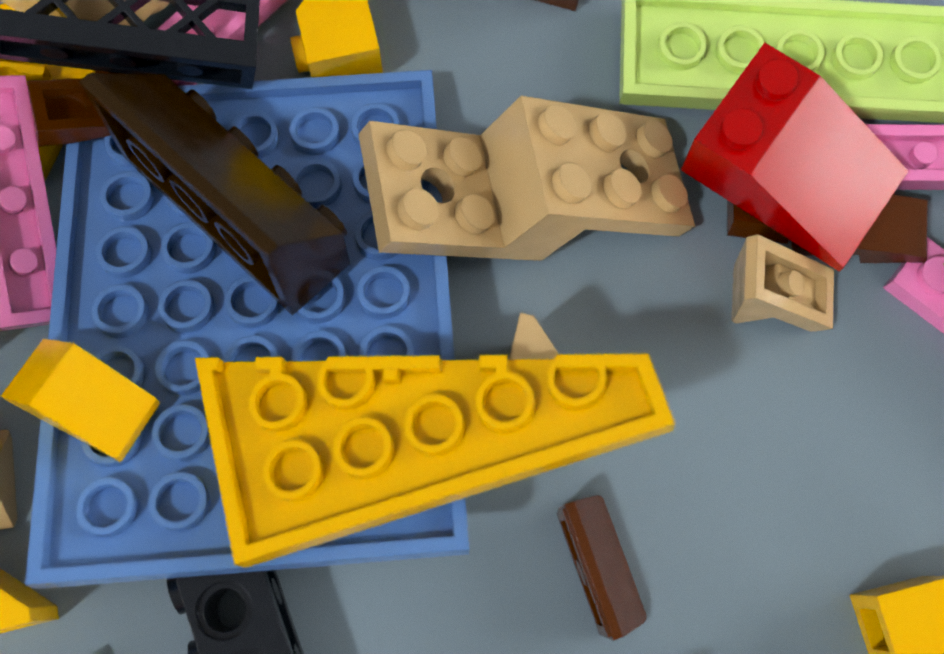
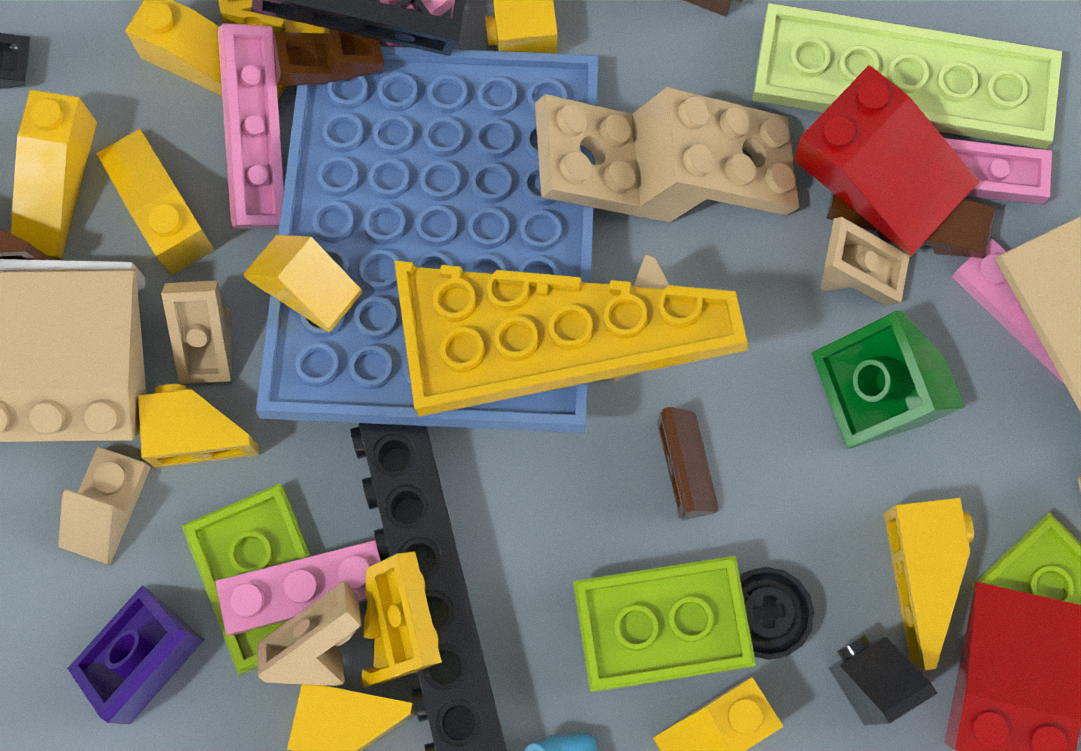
camera: 10 degrees right, 0 degrees up
dark brown slope [79,73,350,316] -> none
none -> green slope [811,311,965,449]

